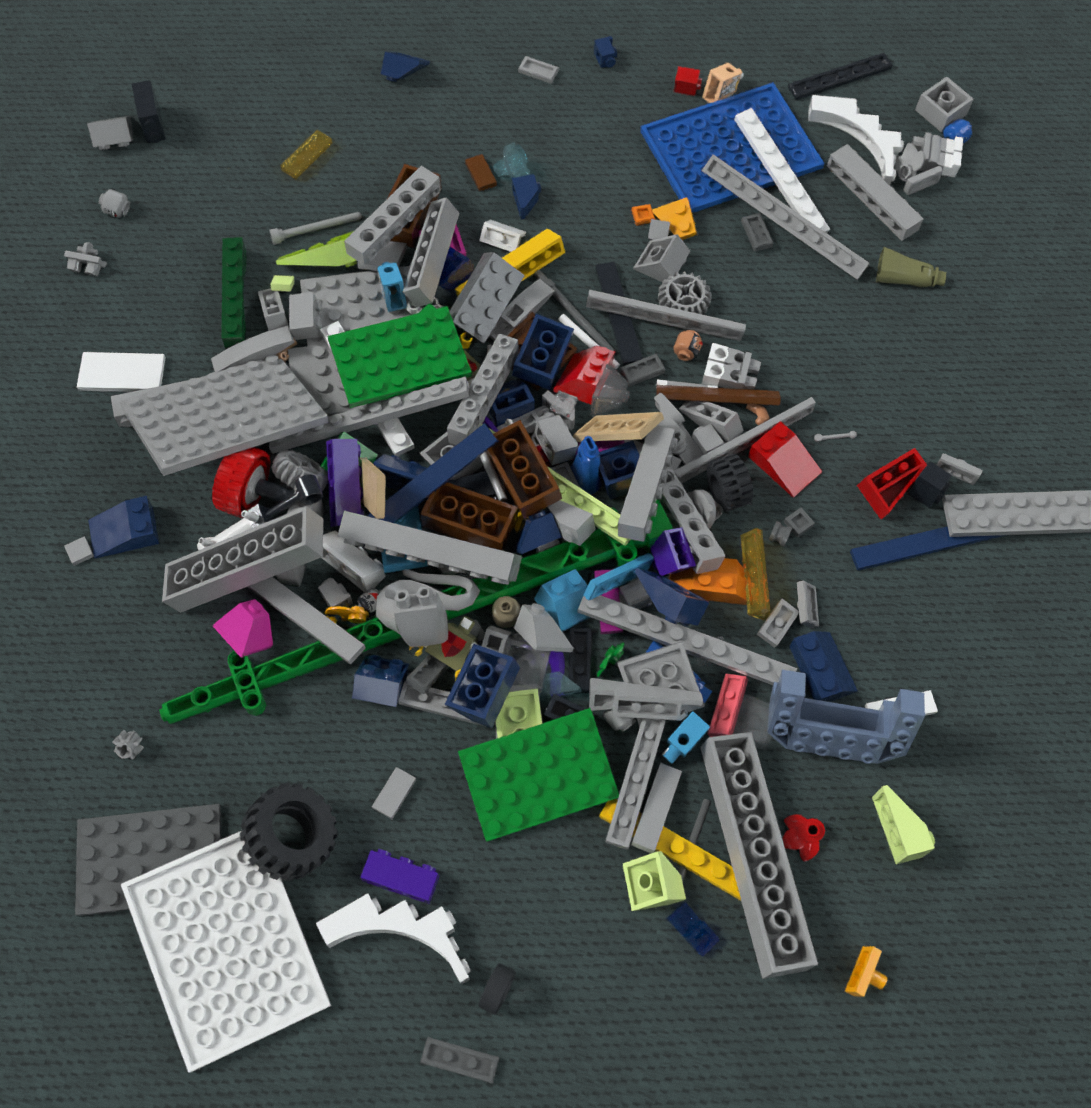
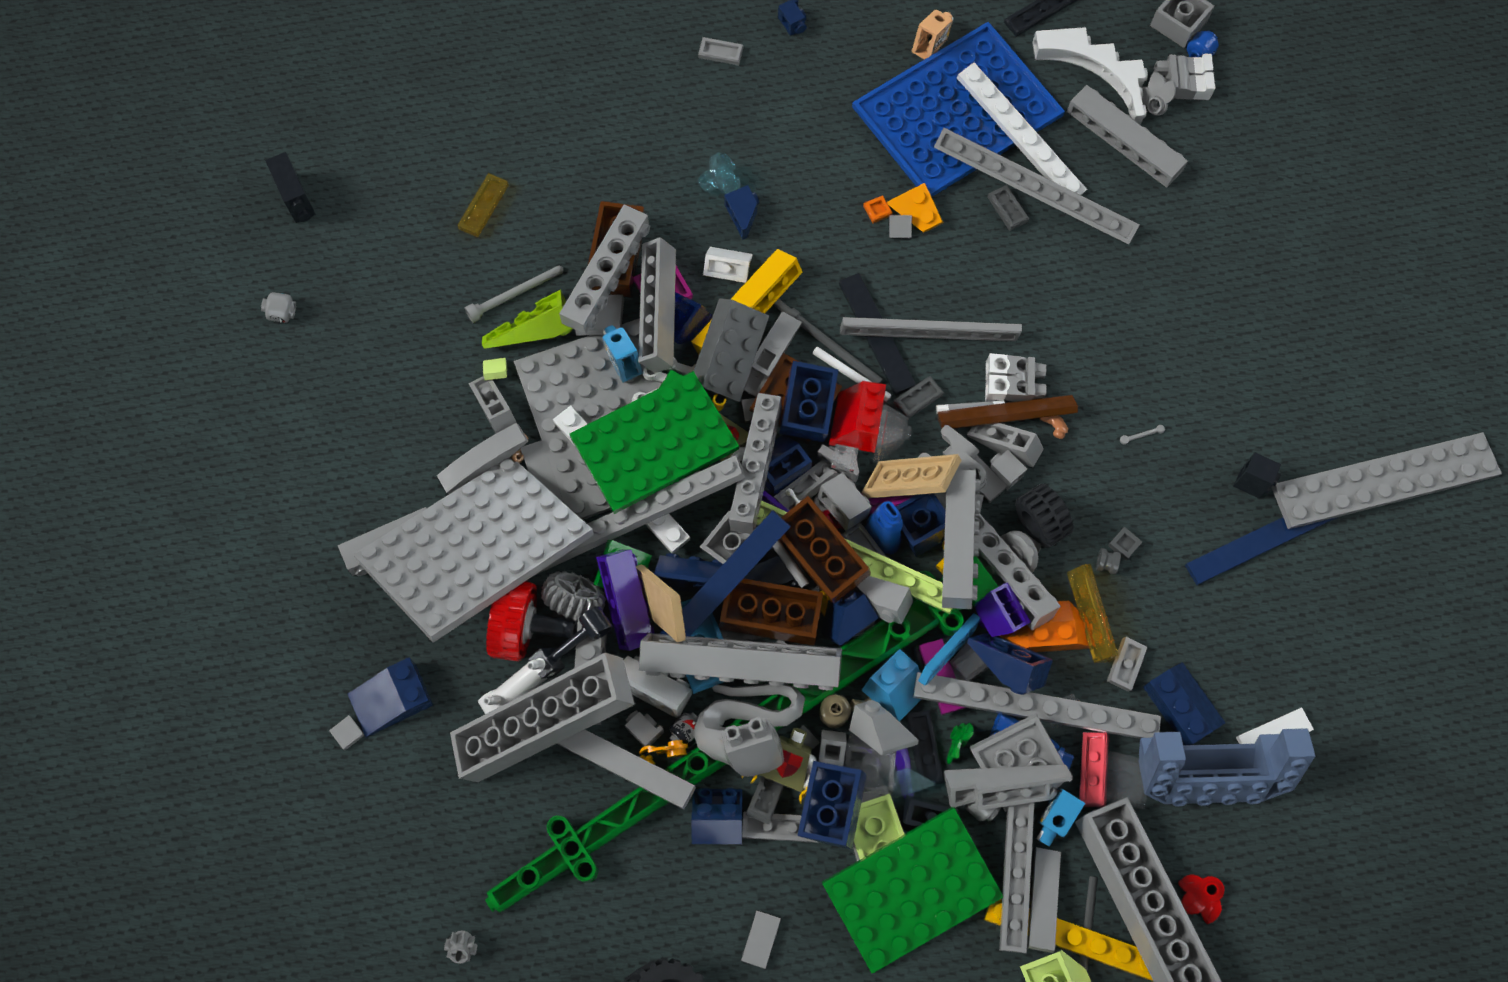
camera: 10 degrees left, 5 degrees up
light grey hips [64,242,107,276] -> none
white tile [77,352,166,392] -> none
light grey slope [88,116,133,150] -> none
dark pink slope [213,599,273,657] -> none
dark green arch [221,237,246,349] -> none
light grey brick [289,292,322,340] -> none
dark blue slope [381,51,430,82] -> none
reddish brown tile [465,154,497,191] -> none
light grey slope [633,234,690,282] -> none
light grey gear [658,271,712,315] -> none
nougat head [673,330,703,361] -> none
red brick [674,66,702,96] -> none
light grey tile [674,397,816,483] -> none
slope [748,421,822,498] -> none
light grey plate [797,581,819,628] -> none
red wedge [857,448,927,520] -> none
yellowish green slope [872,785,935,864] -> none
olive piece [876,247,946,287] -> none
light grey tile [903,165,943,195] -> none
light grey plate [937,453,983,485] -> none

